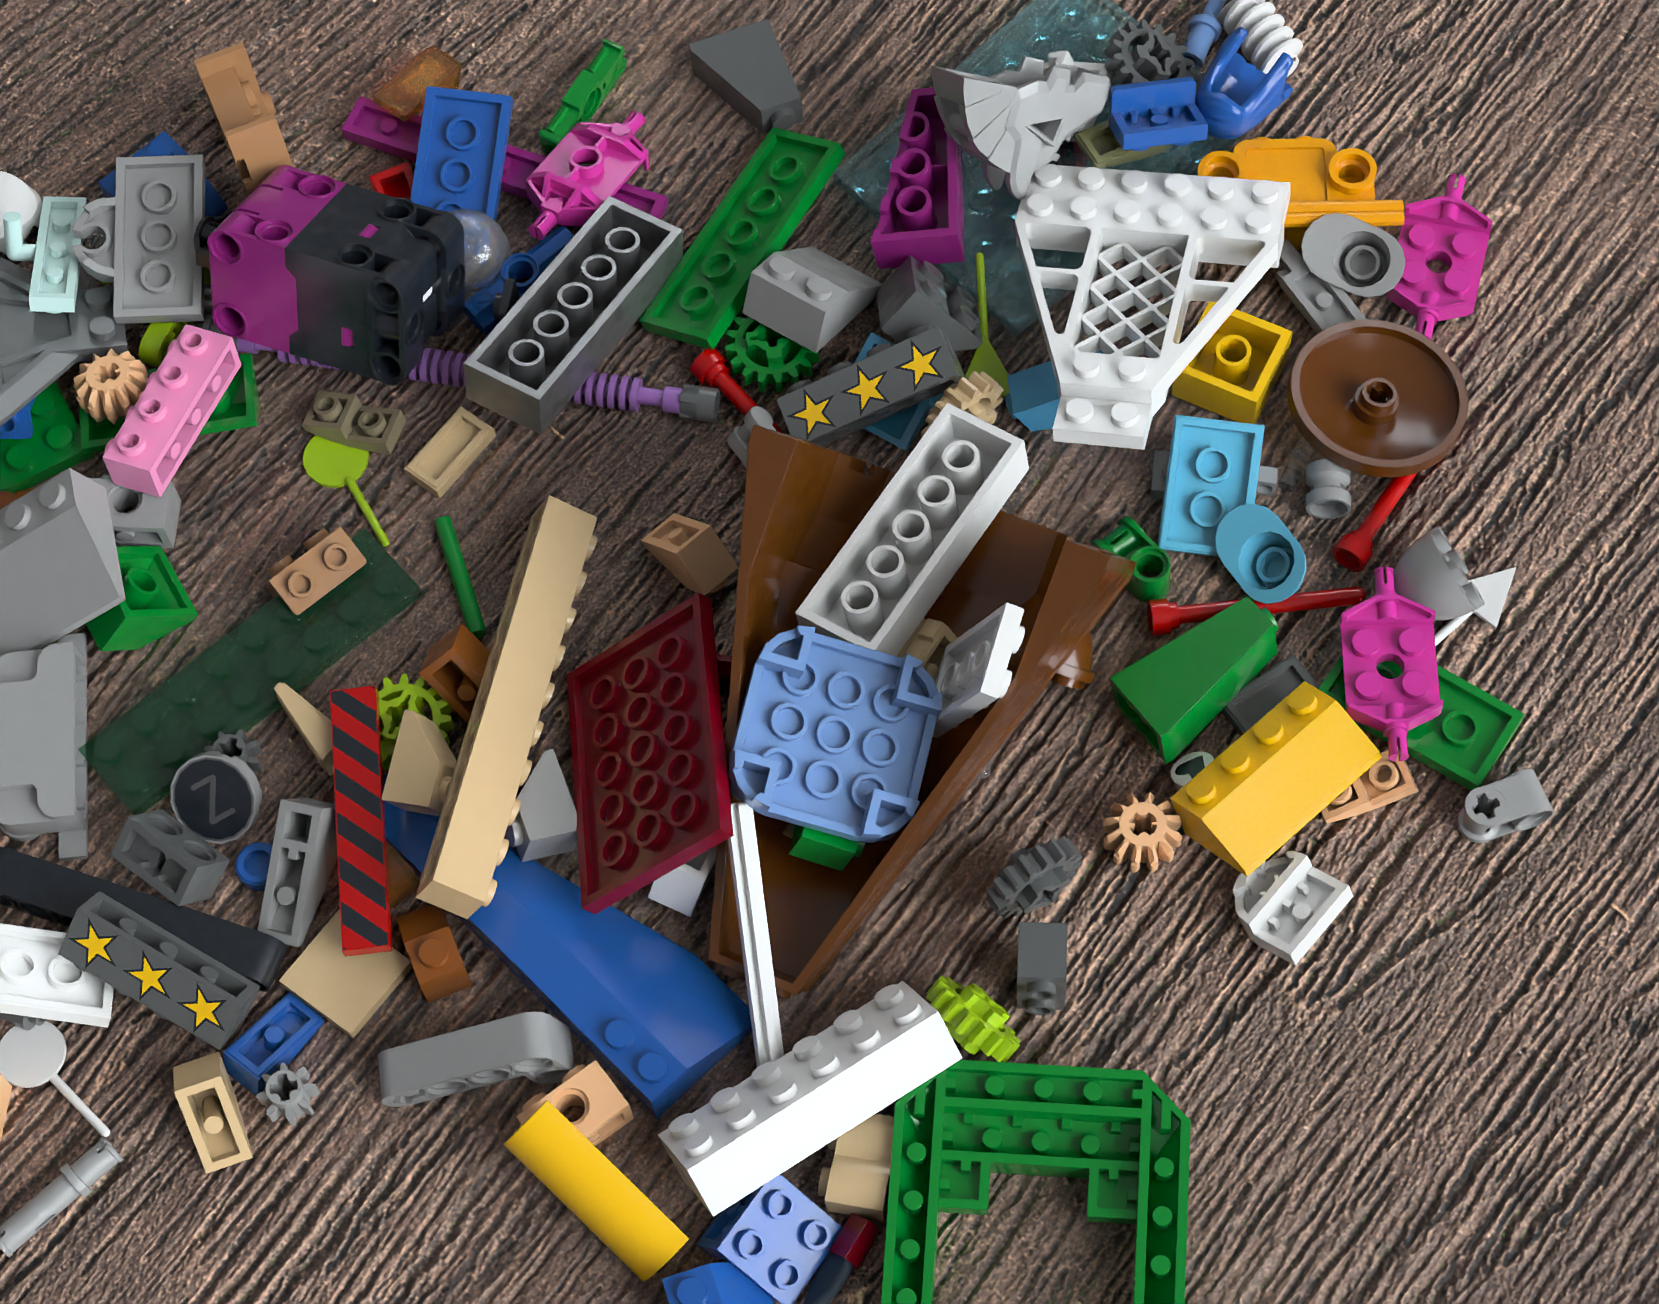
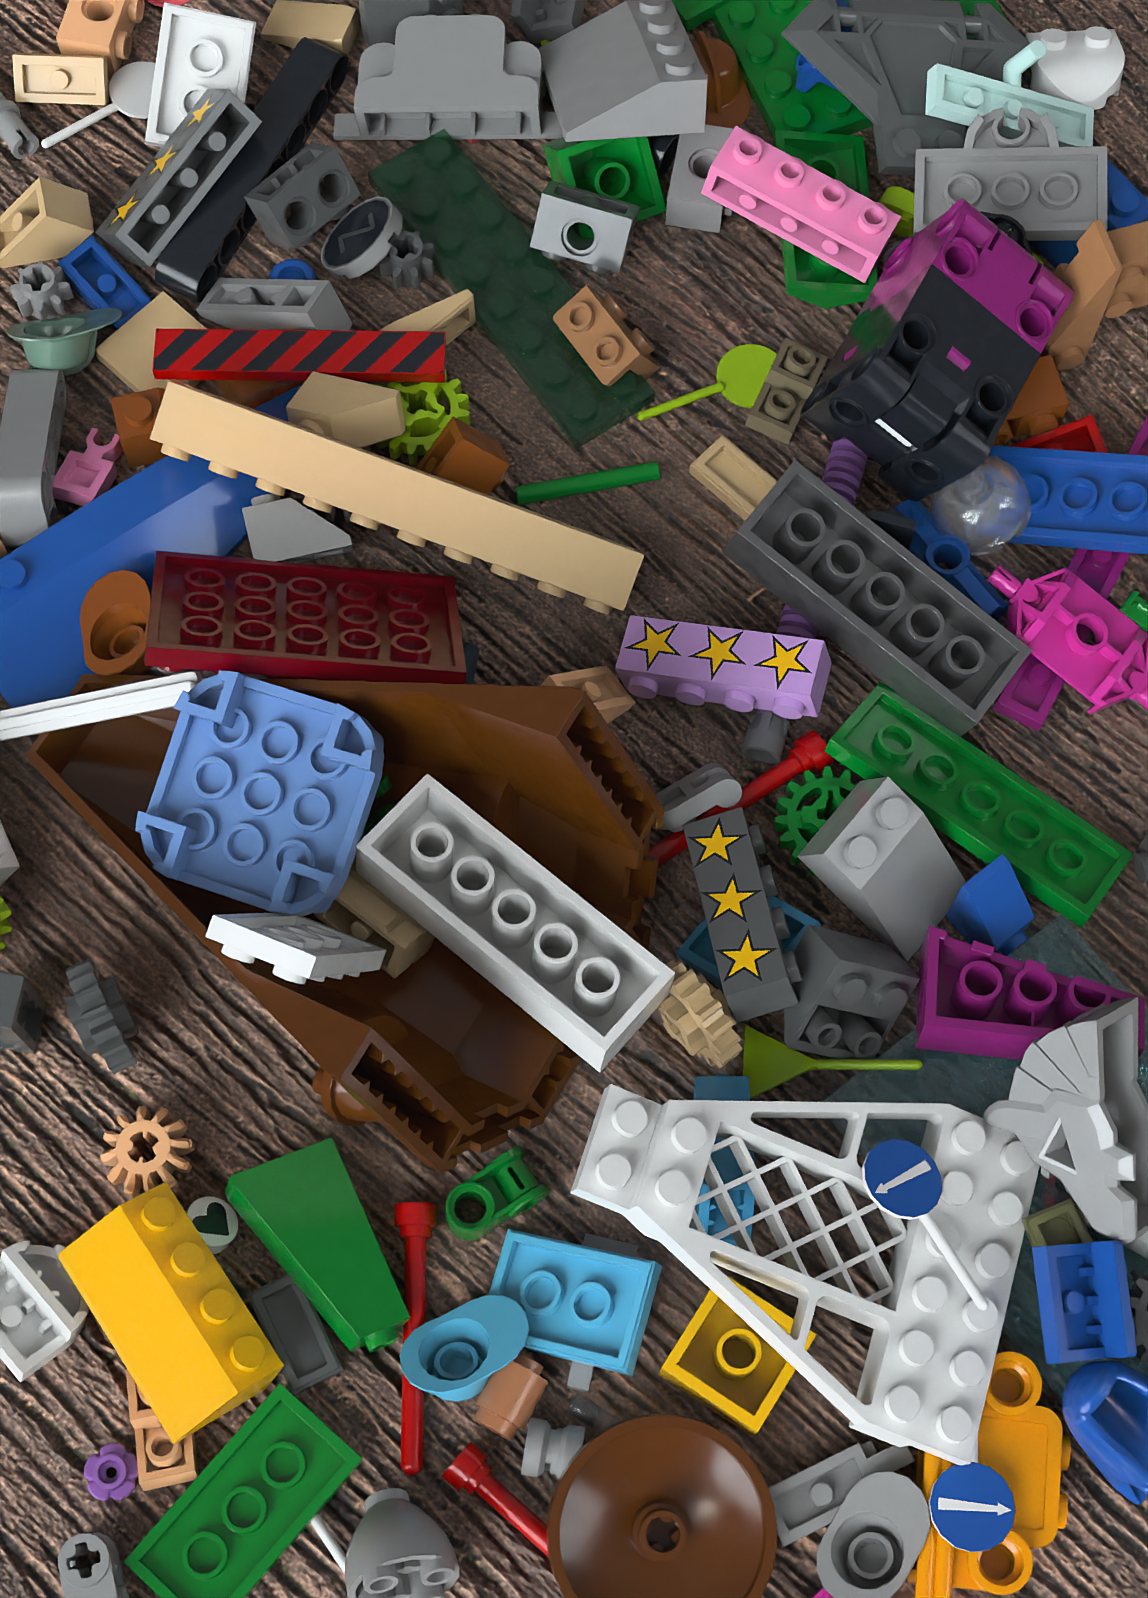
camera: 90 degrees right, 5 degrees up
light nougat gear [73,348,148,425] -> none
dark pink plate [1340,567,1443,762] -> none
none -> sand green piece [6,308,122,376]
none -> plate [12,53,109,105]
none -> bright pink plate [52,428,123,506]
none -> dark orange piece [80,570,152,676]
none -> medium lavender plate [84,1444,138,1501]
none -> nougat brick [472,1353,548,1441]
none -> brick [530,180,640,274]
none -> lavender brick [615,615,832,719]
none -> blue piece [862,1139,989,1310]
none -> blue piece [929,1434,1015,1552]
none -> blue slope [945,854,1035,957]

